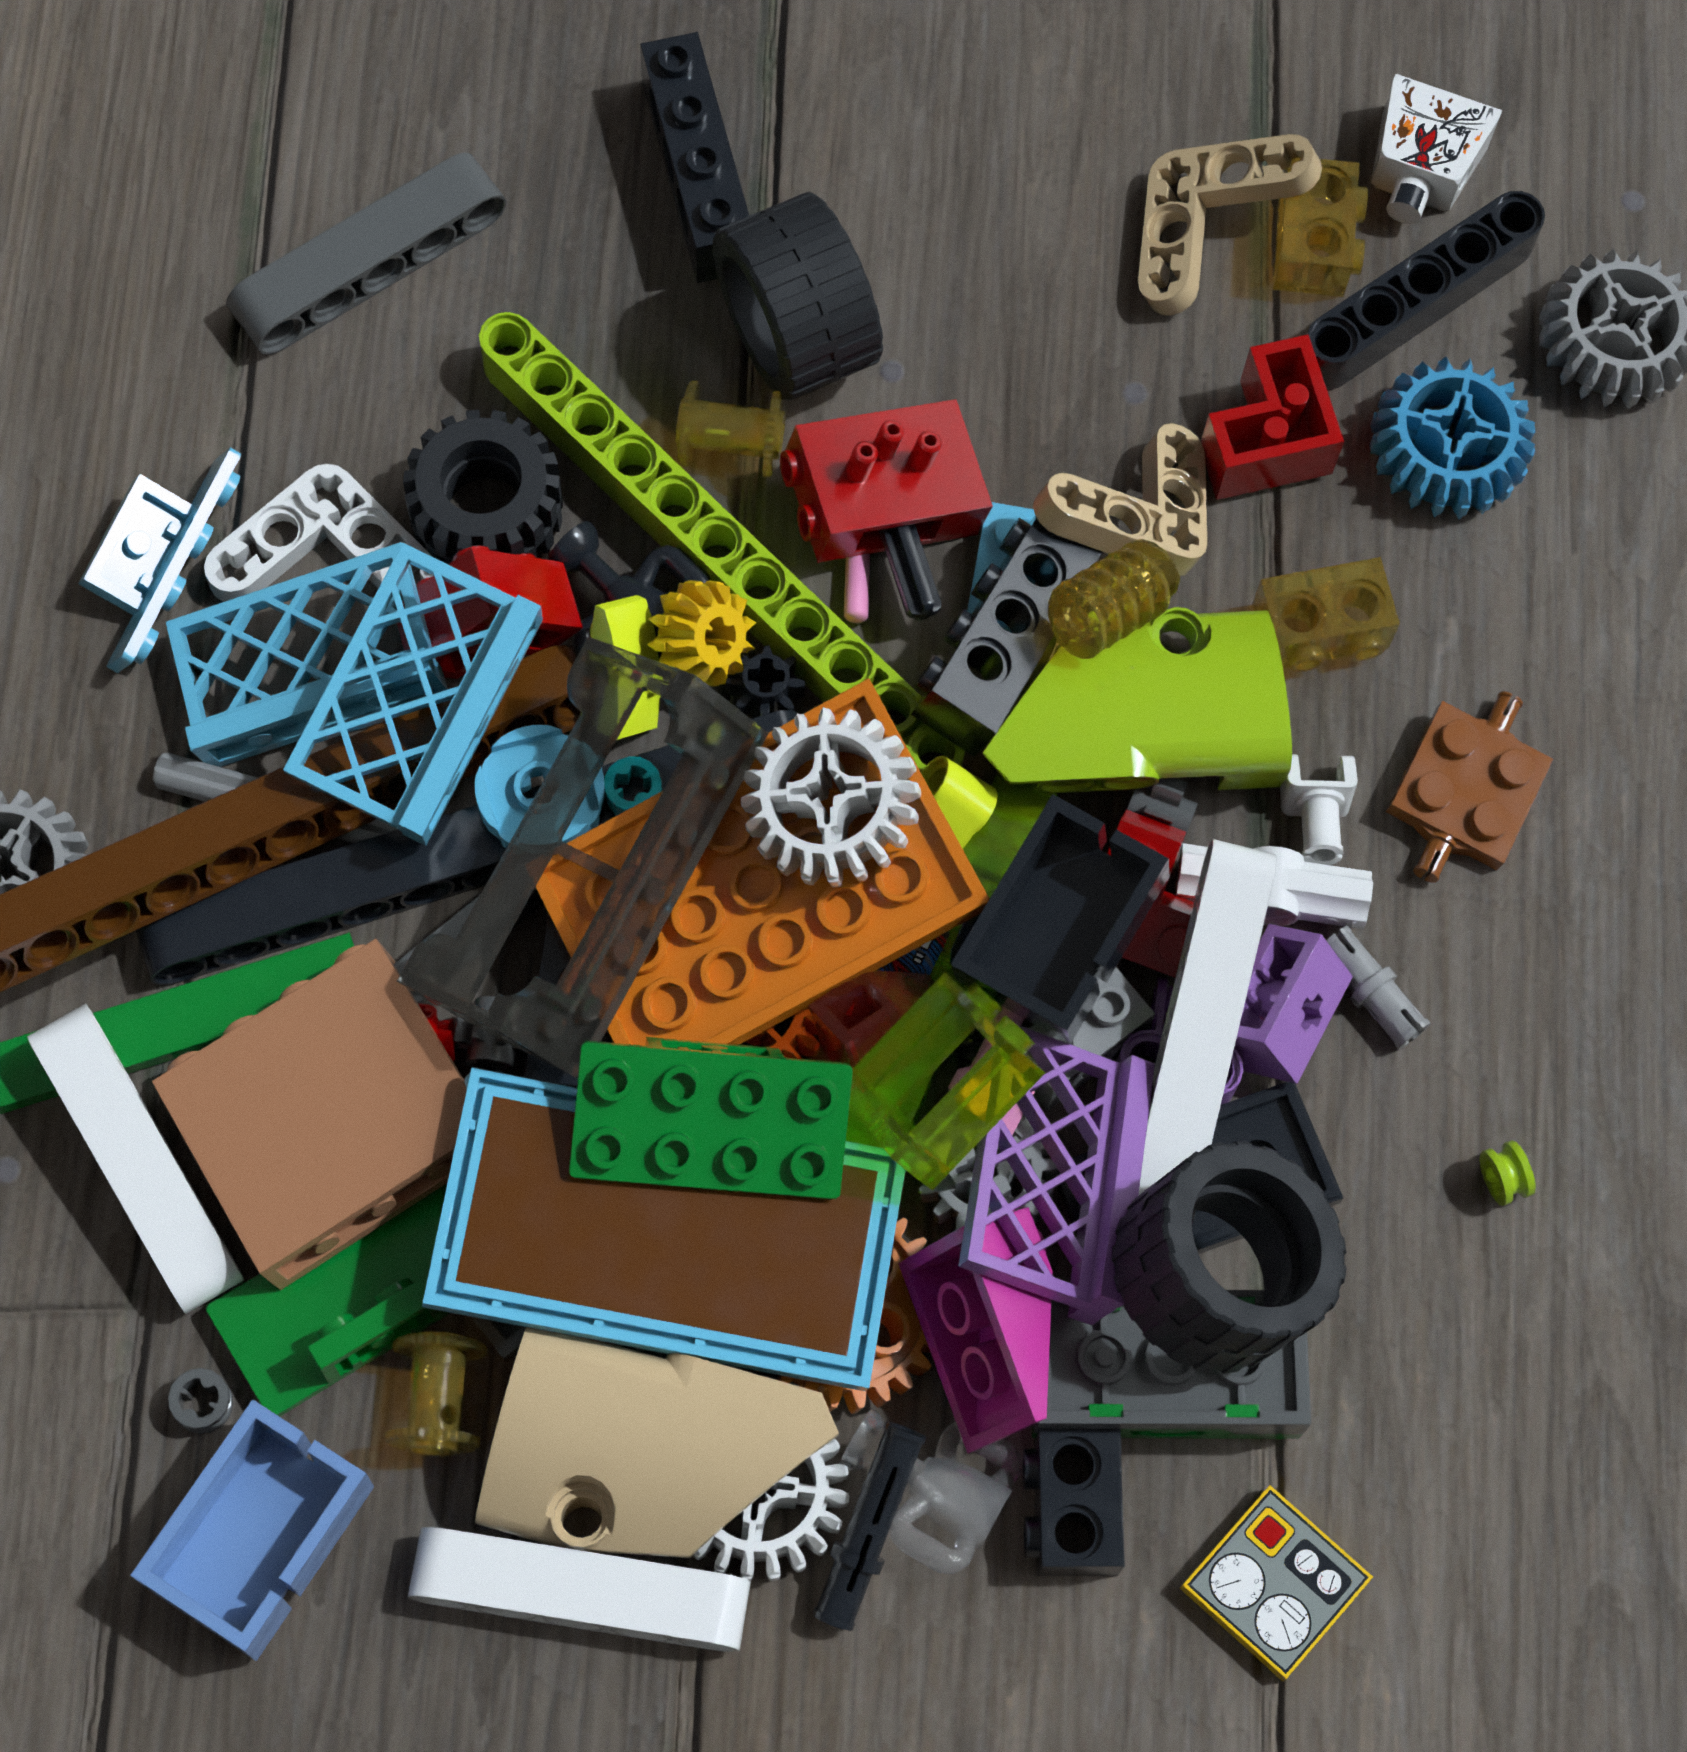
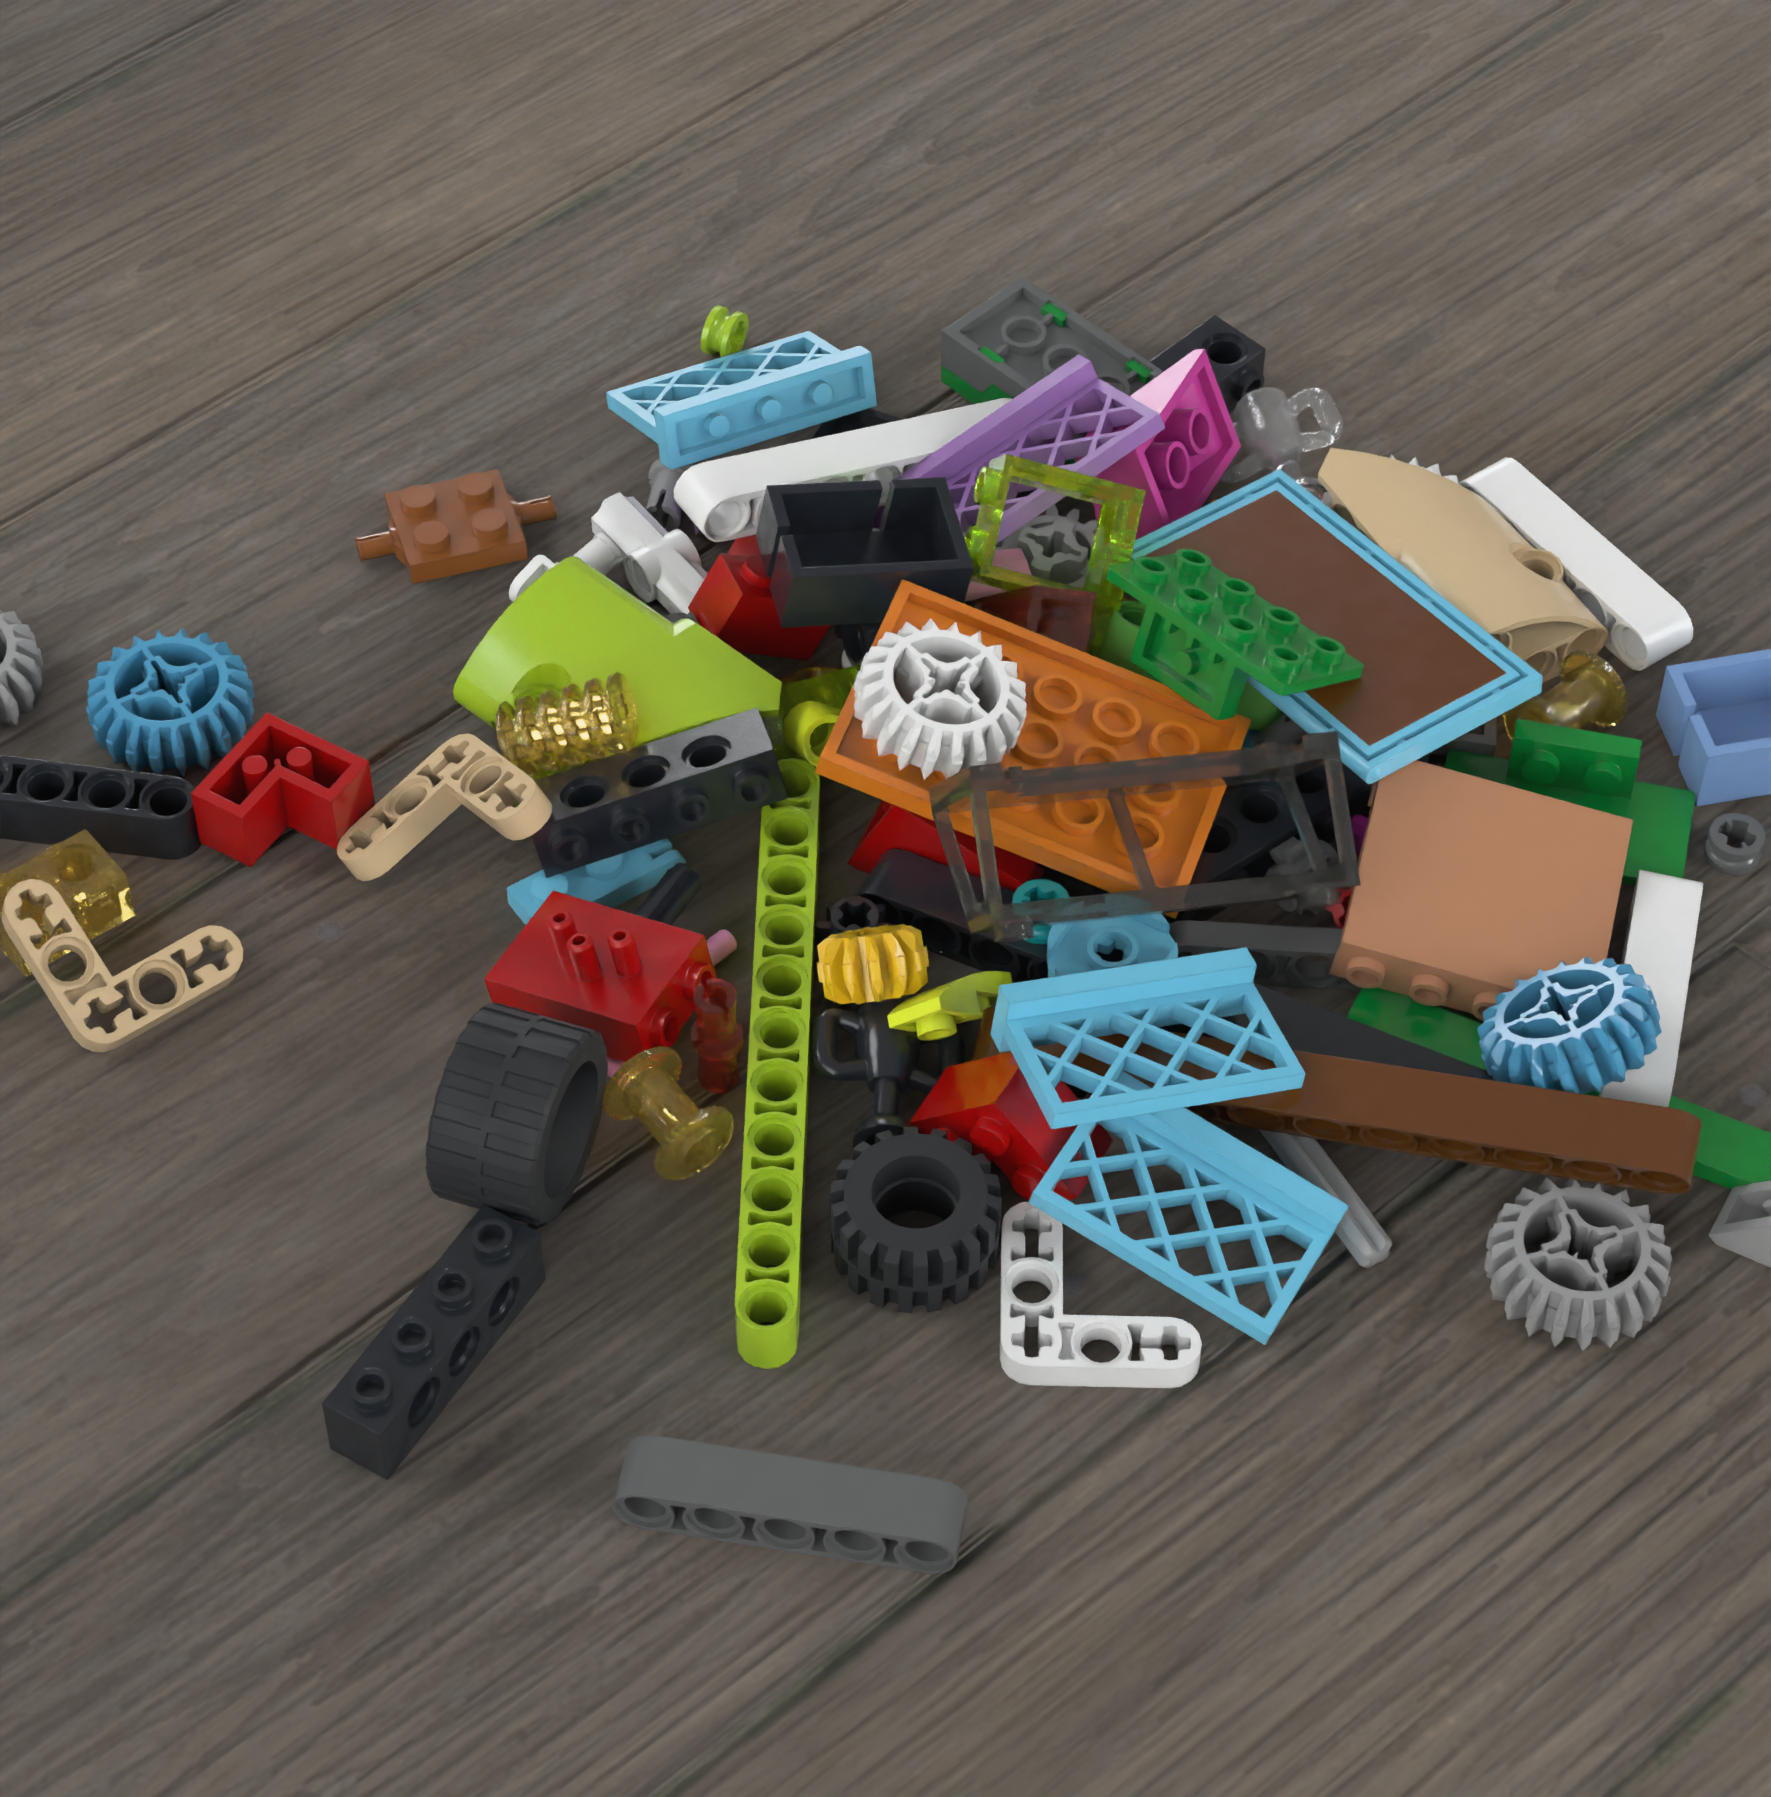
camera: 130 degrees left, 20 degrees down
bracket [78,447,241,673] -> none
black pin [812,1421,927,1631] -> none
black tyre [1112,1141,1347,1374] -> none
tile [1180,1485,1373,1681] -> none
clear yellow brick [1252,557,1400,672] -> none
none -> medium azure fence [606,331,877,470]
none -> clear red pin [691,979,743,1093]
none -> dark azure gear [1477,957,1662,1094]

